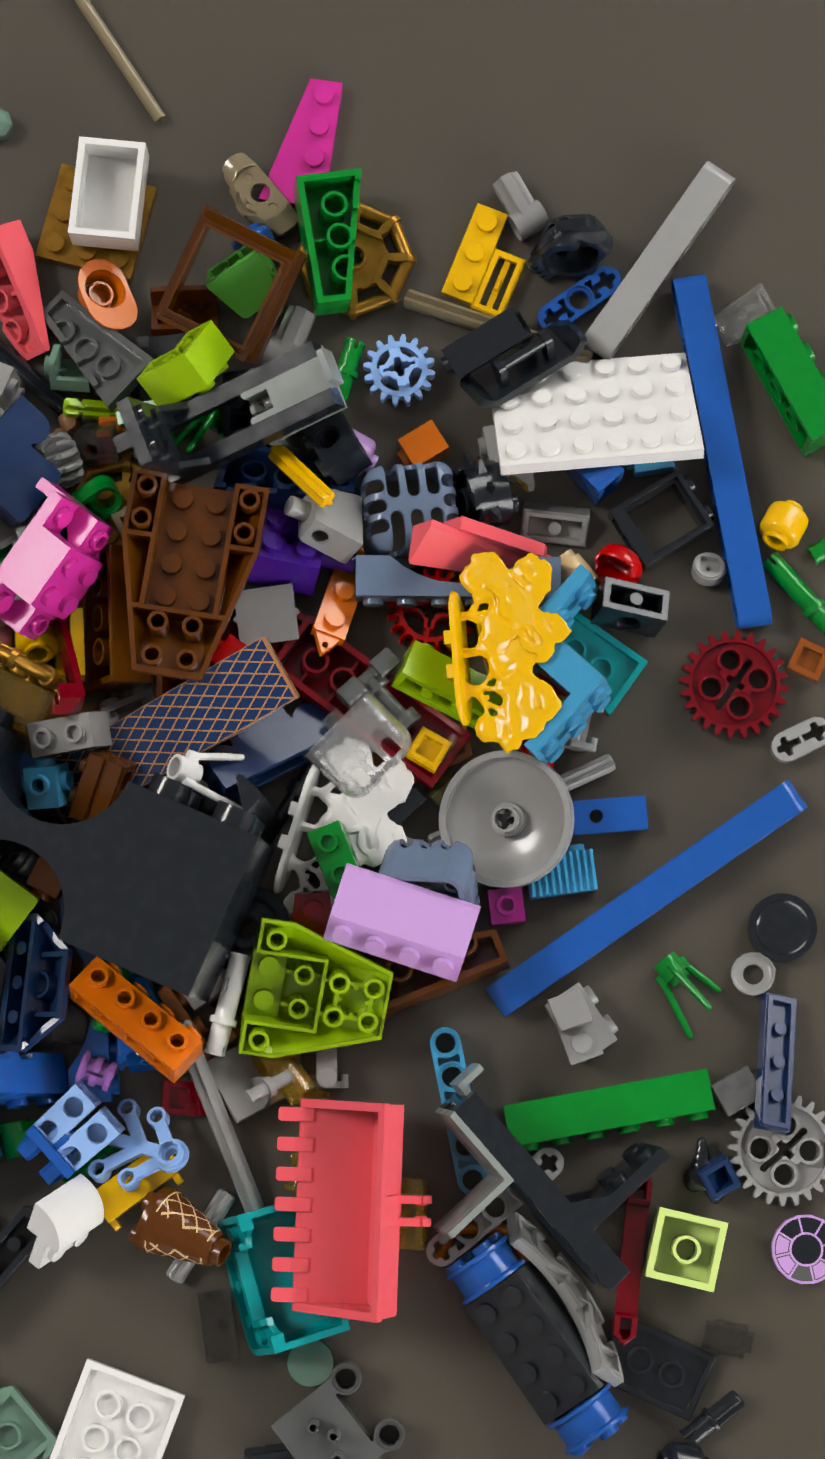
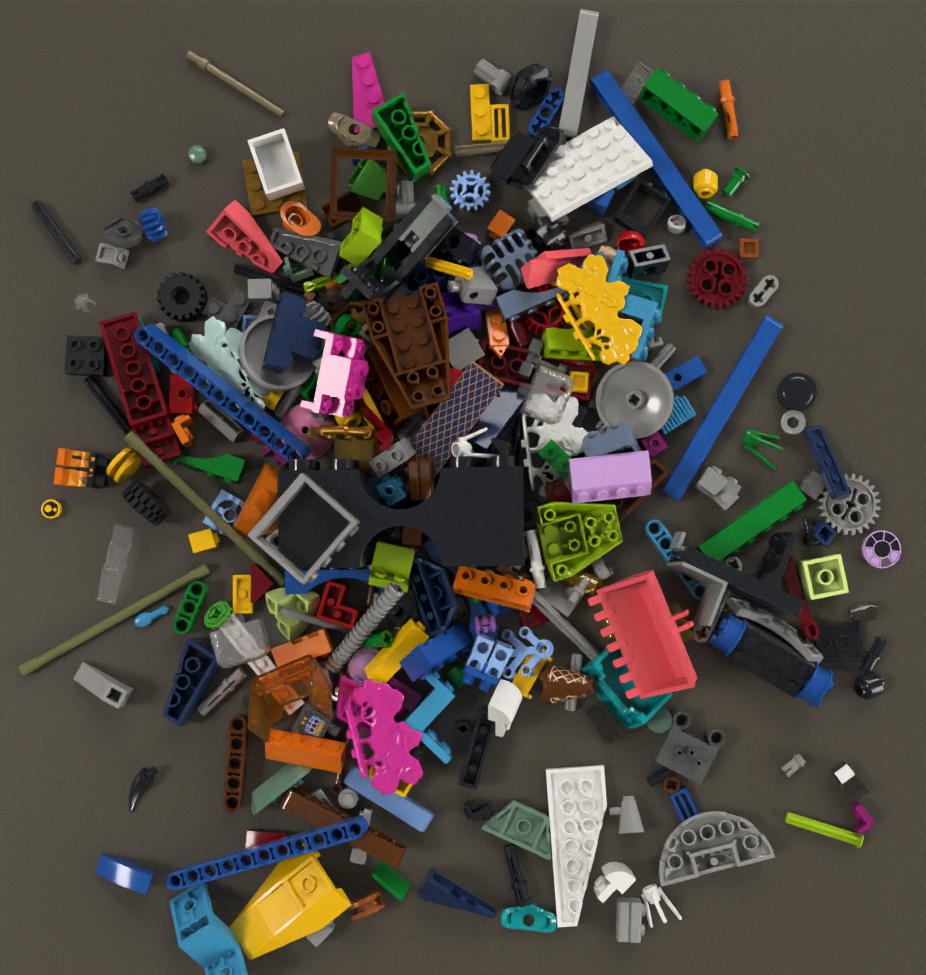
camera: 25 degrees left, 5 degrees up
none -> dark red brick [507,320,531,348]

